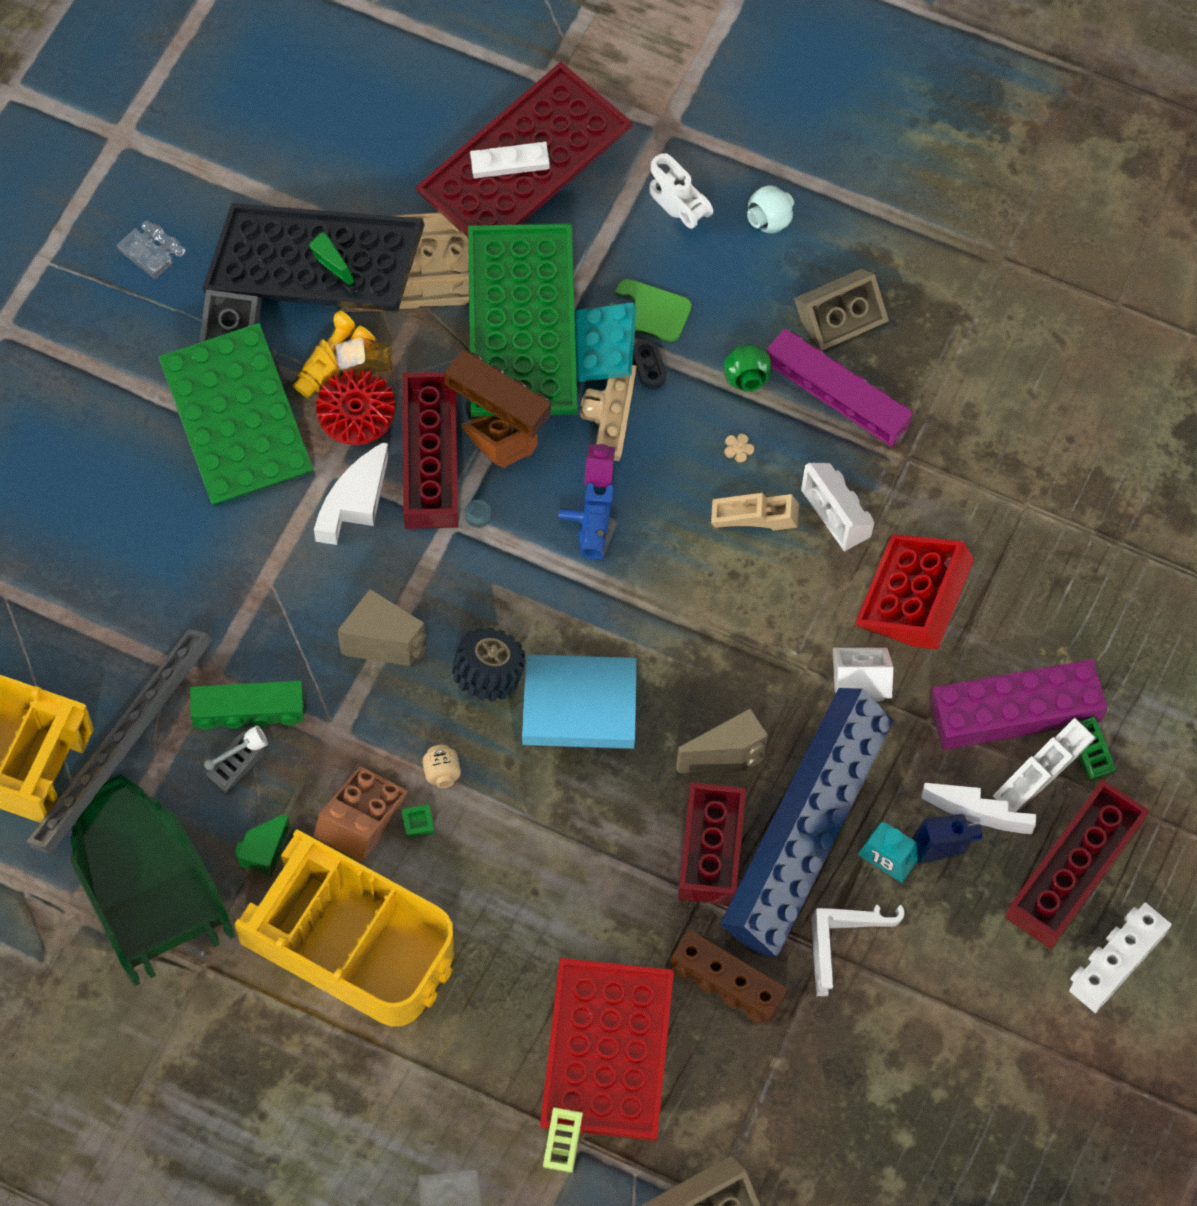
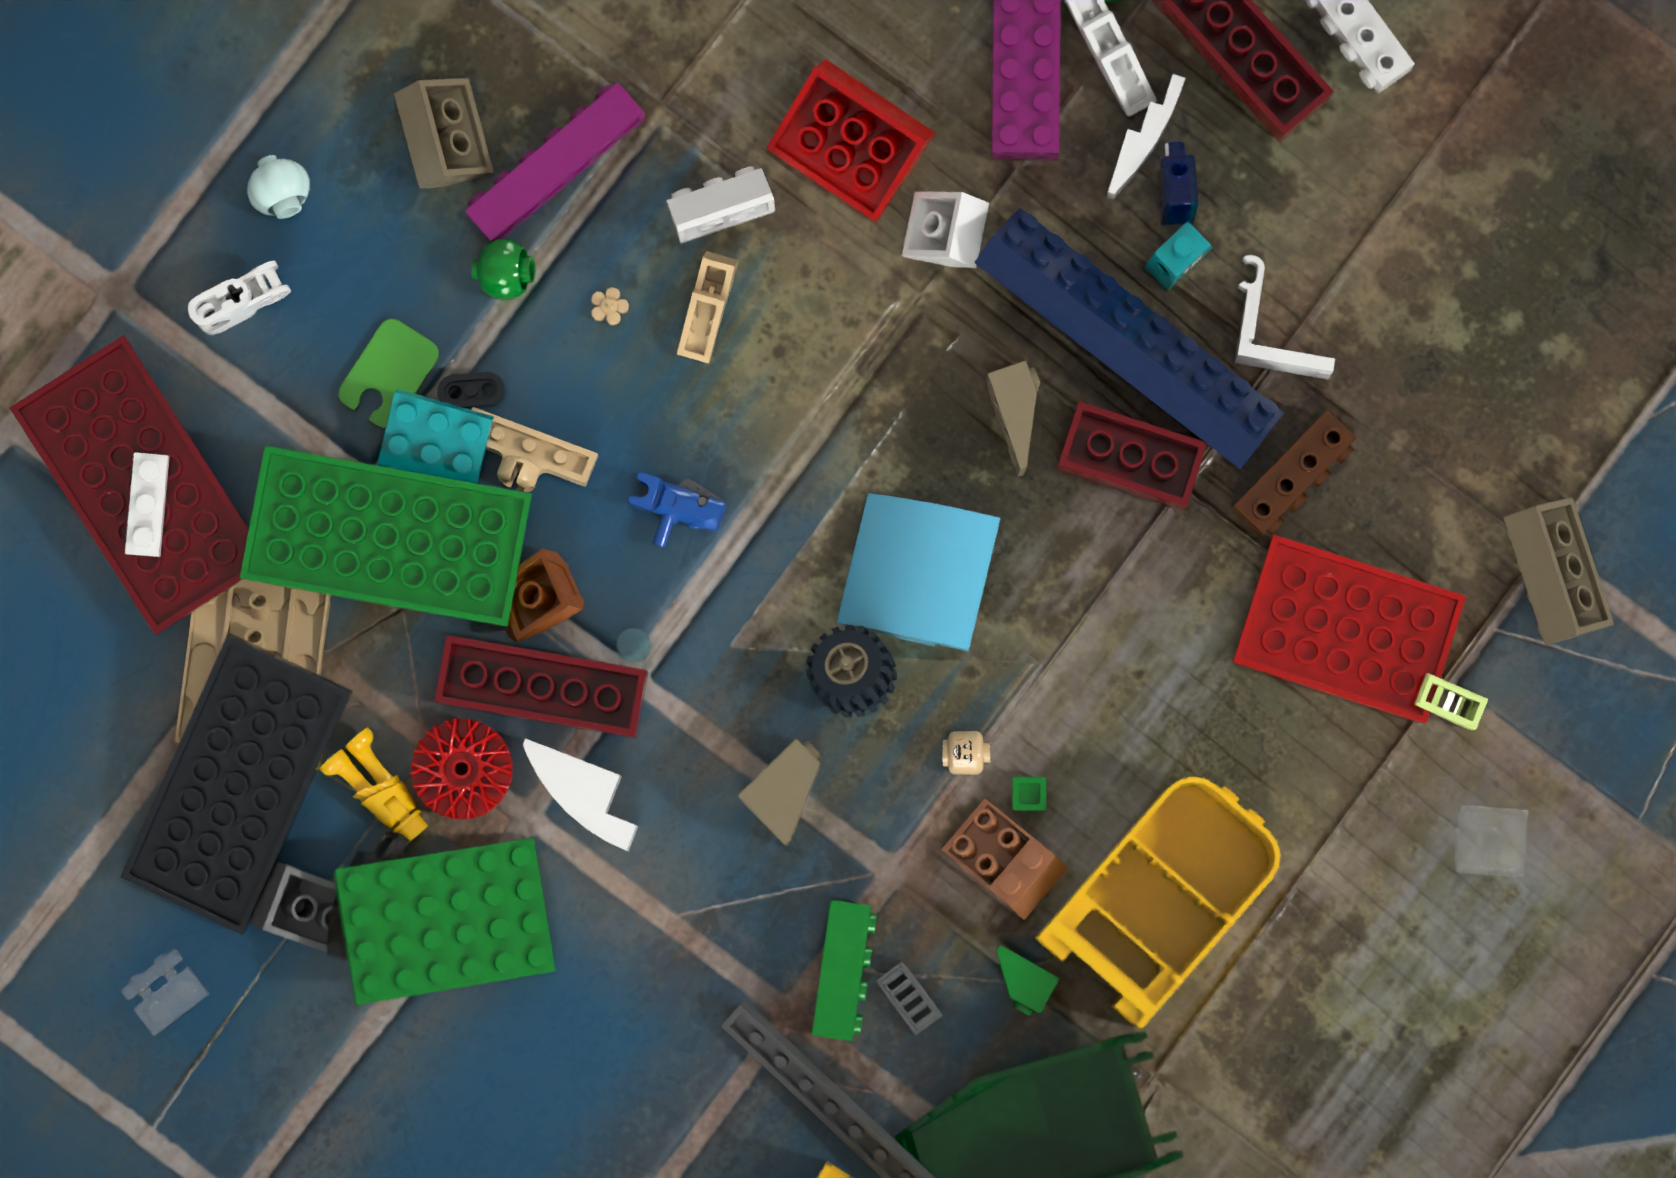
camera: 75 degrees left, 20 degrees up
hinge [204,726,268,770] -> none
green slope [310,232,354,285] -> none
clear yellow slope [335,337,392,373] -> none
reddish brown brick [444,349,551,439] -> none
magenta brick [584,444,616,488] -> none

